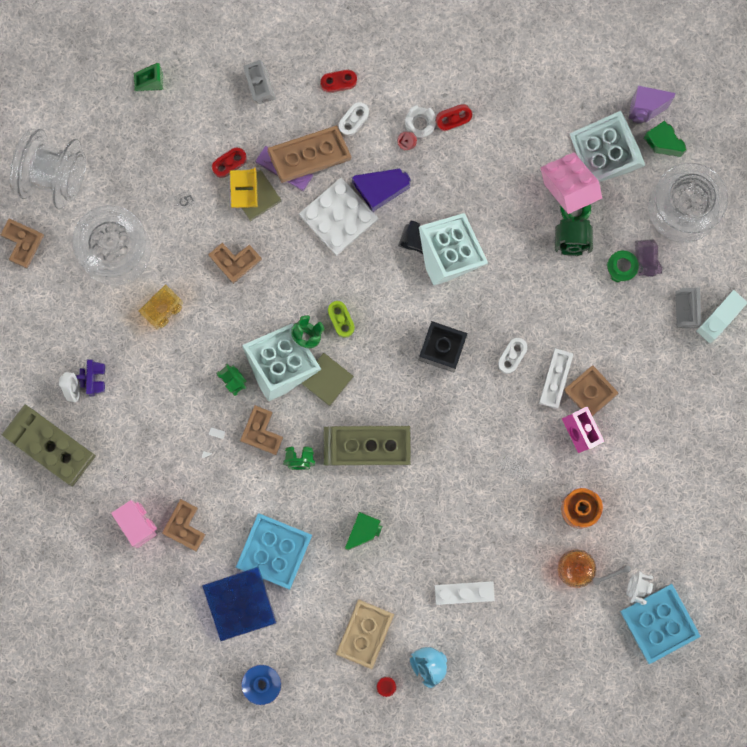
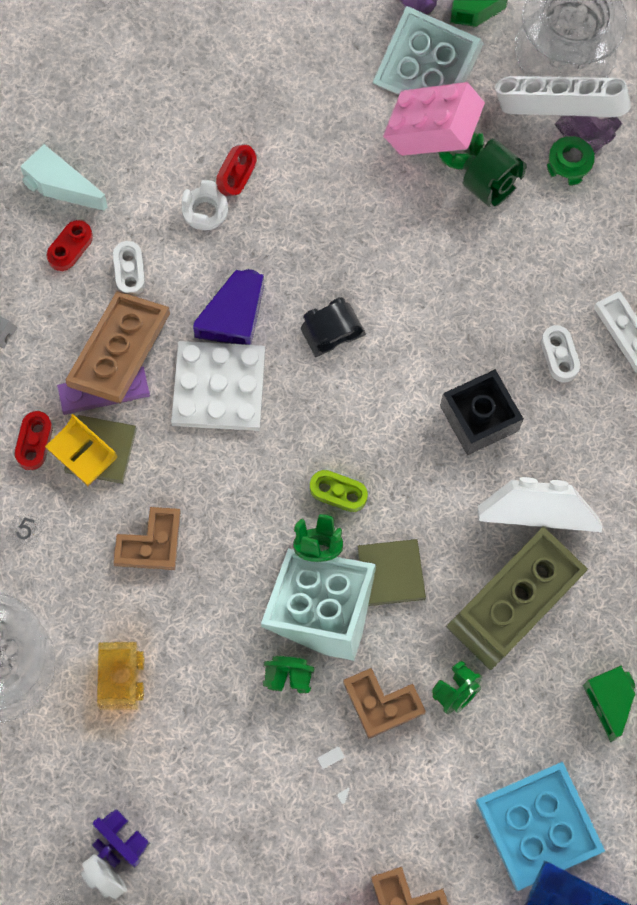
camera: 45 degrees left, 10 degrees down
tile [397,131,417,150] -> none
light aqua slope [419,213,488,286] -> none
none -> light aqua slope [20,144,108,211]
none -> white wedge [477,477,602,532]
none -> white beam [495,76,631,117]

